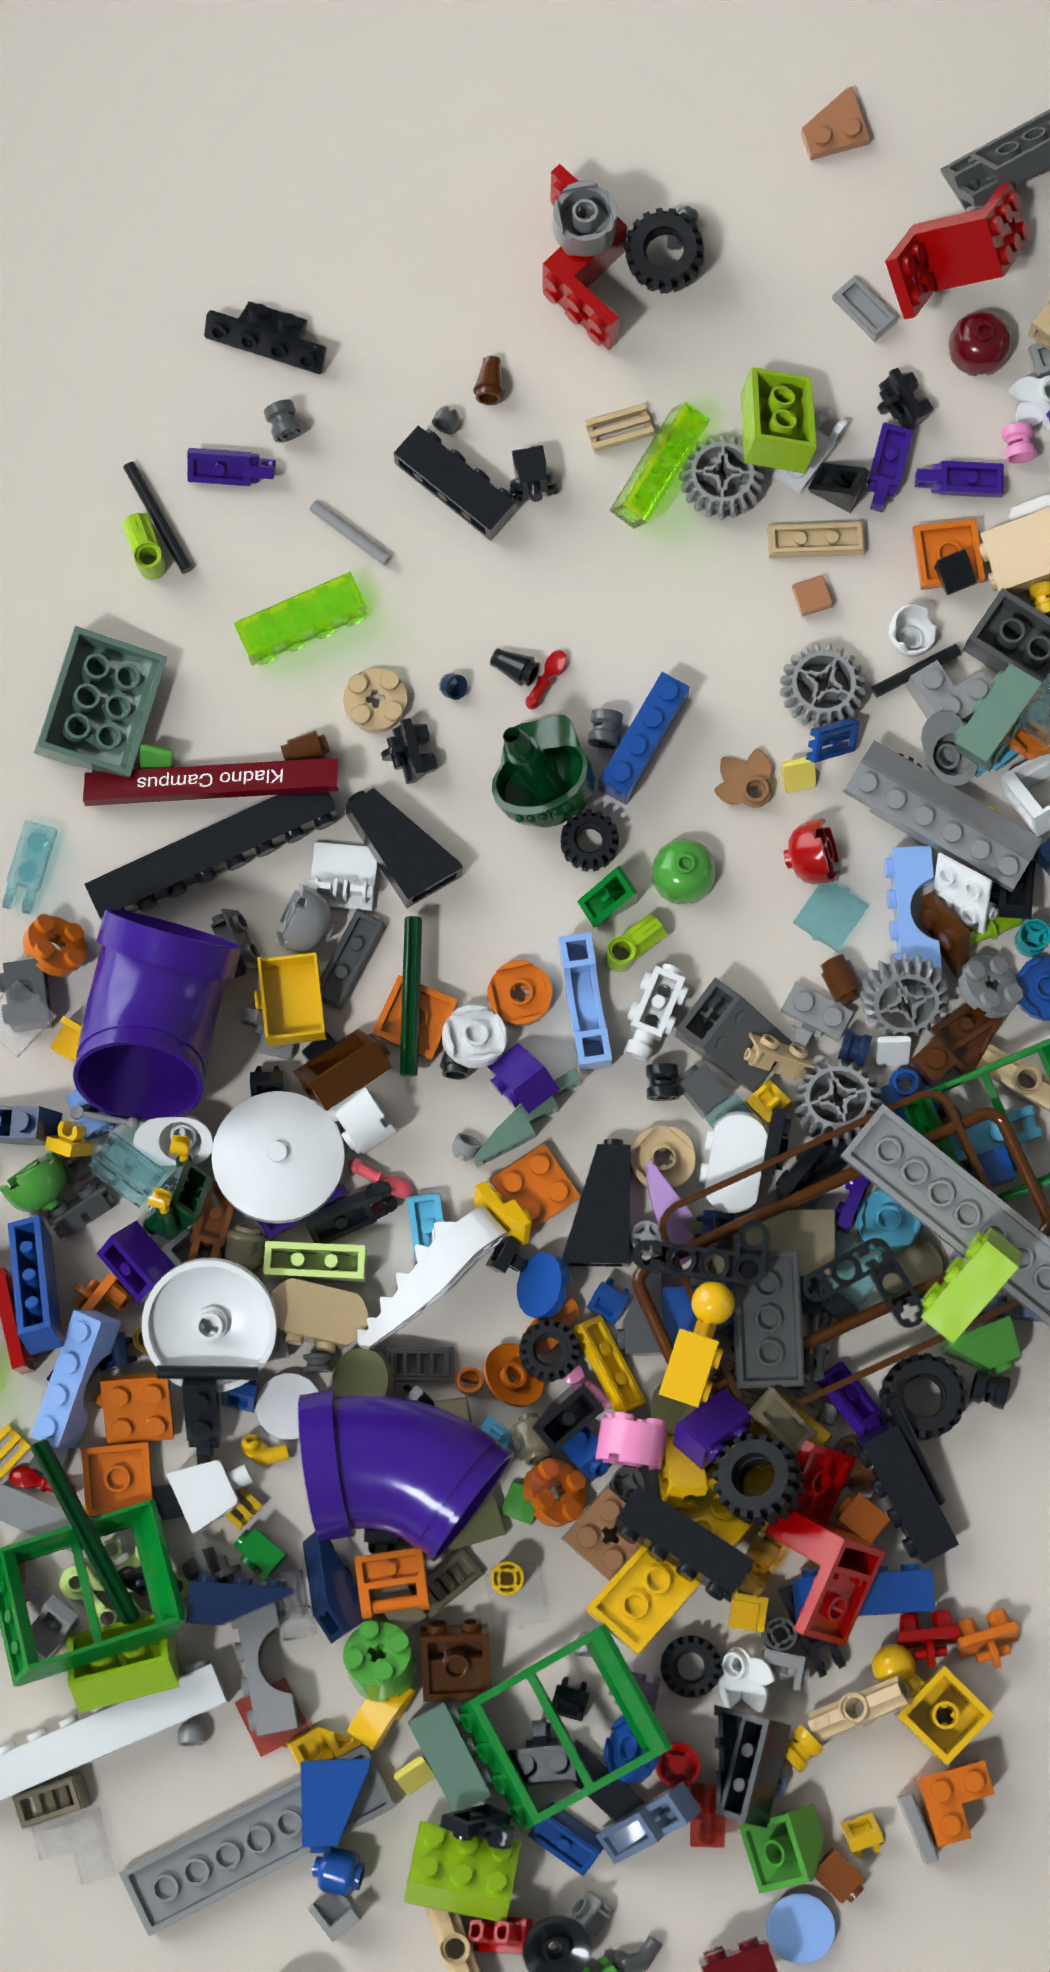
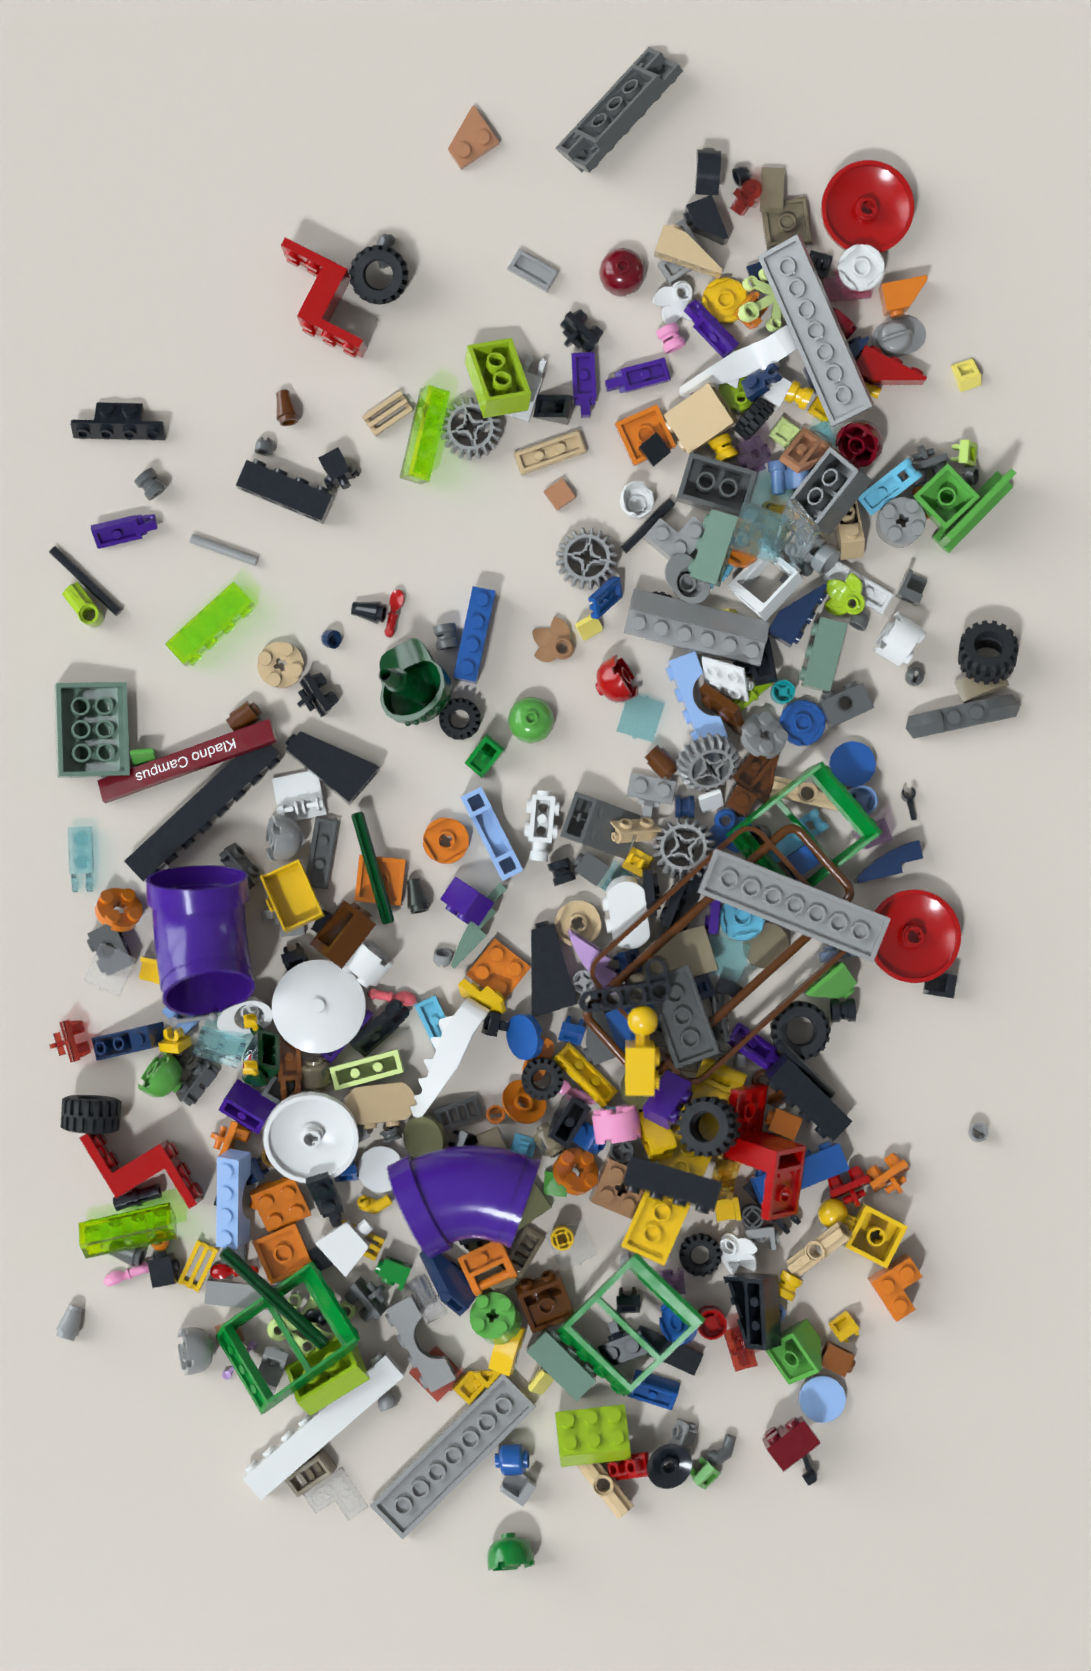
camera: 20 degrees left, 10 degrees up
blue brick [7,1215,63,1355] -> none
black bar [156,1365,259,1380] -> none
dark blue slope [186,1575,294,1626] -> none
blue slope [301,1758,371,1854] -> none
black hinge [440,1804,515,1850] -> none
white tile [442,1005,508,1068] -> none
light grey brick [553,181,617,257] -> none
sand blue slope [595,1781,702,1864] -> none
lime piece [605,913,668,973] -> none
dark tan tile [748,1387,818,1458] -> none
black beam [801,1238,924,1328] -> none
red bracket [885,182,1030,320] -> none
light grey tile [896,1793,939,1864] -> none
lime brick [921,1227,1022,1344] -> none

